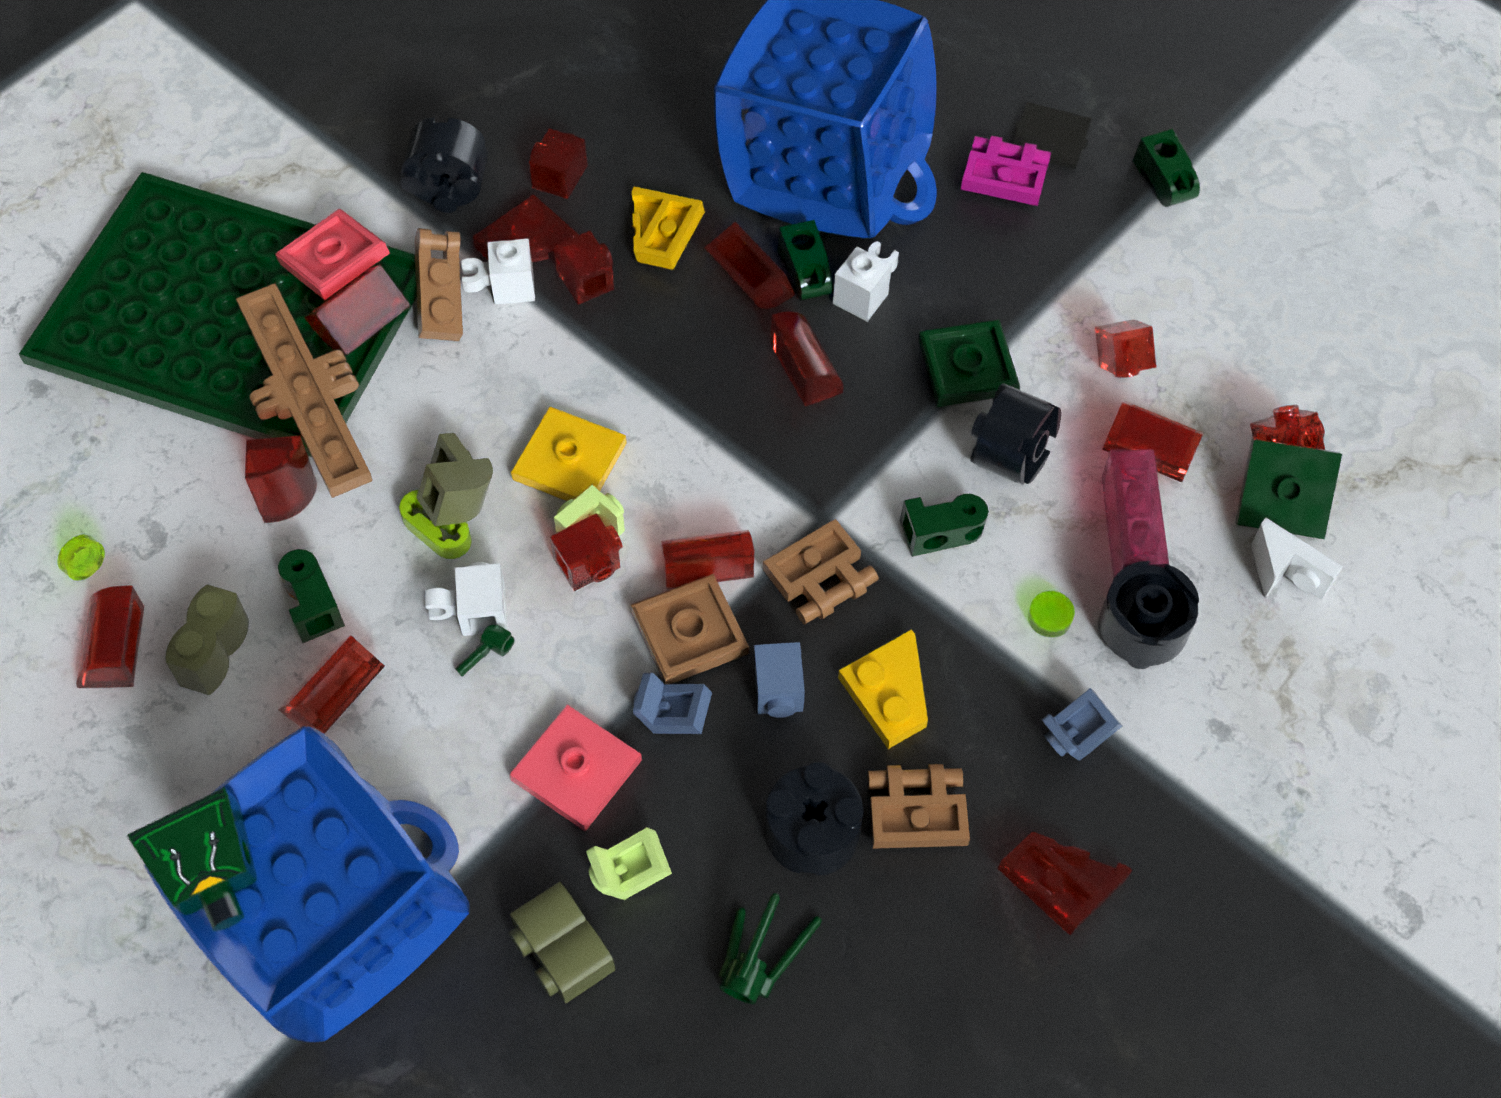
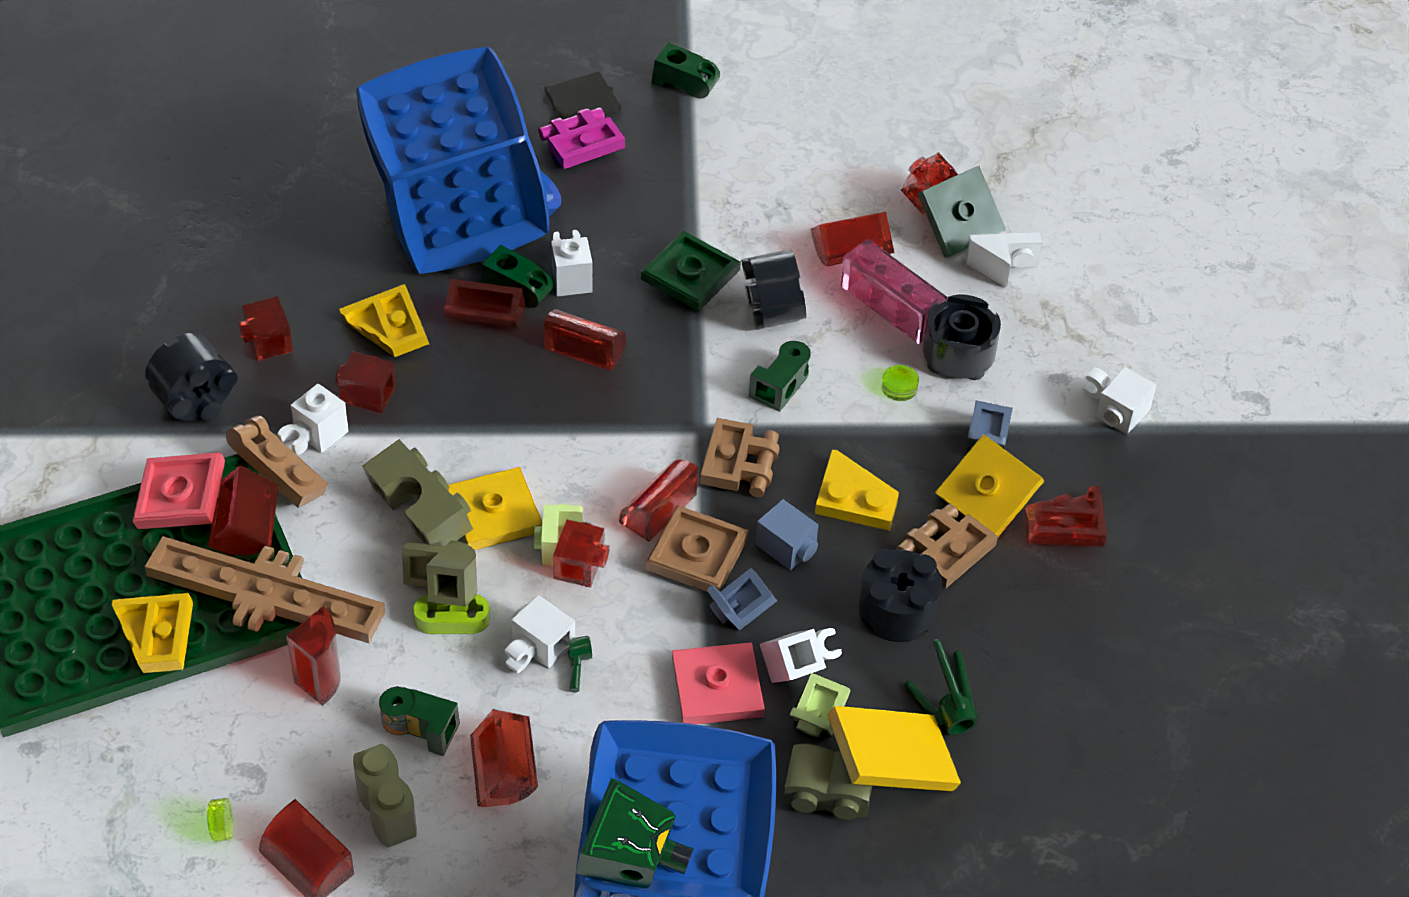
camera: 45 degrees left, 10 degrees down
clear red wing [472,194,584,262] -> none
clear red brick [1095,319,1156,378] -> none
none -> yellow wing [112,593,193,673]
none -> olive arch [362,439,473,546]
none -> white brick [760,628,842,683]
none -> yellow tile [827,706,961,791]
none -> yellow plate [935,434,1044,537]
none -> white brick [1083,367,1157,434]

